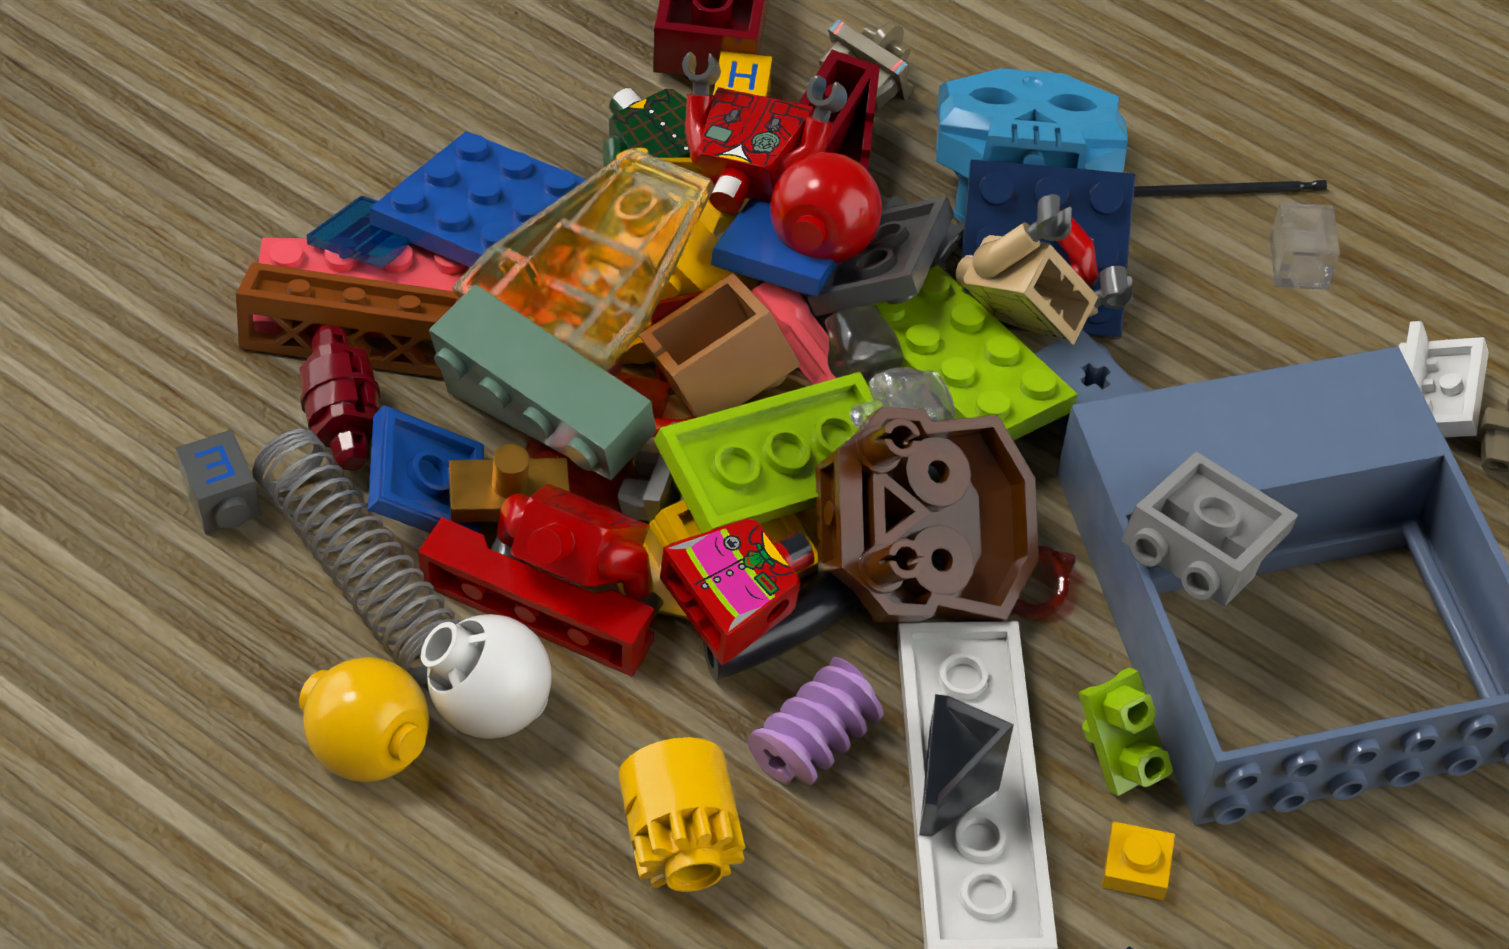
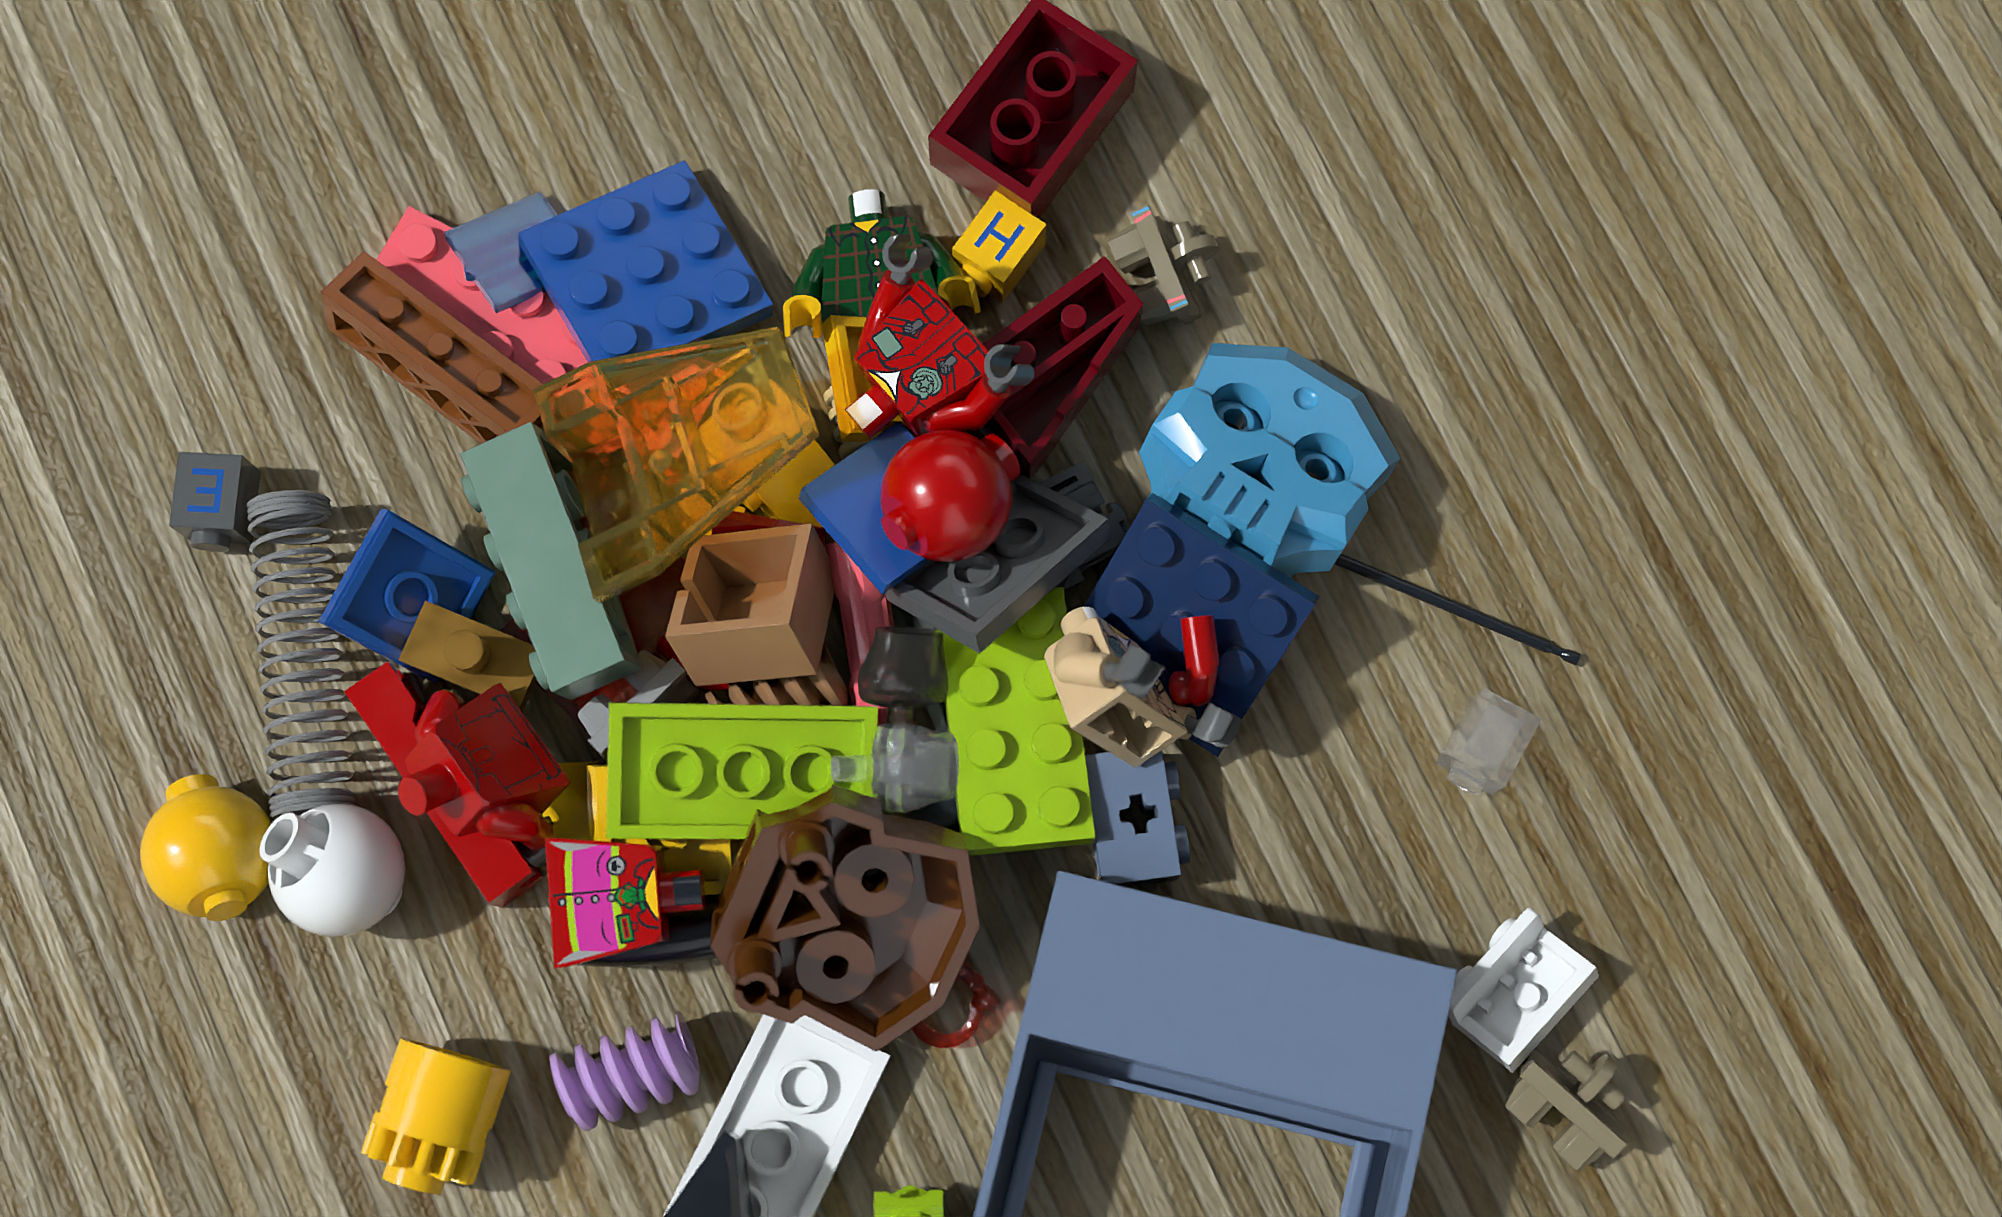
camera: 30 degrees right, 25 degrees up
dark red piece [299,325,381,471] -> none
light grey plate [1122,451,1298,607] -> none

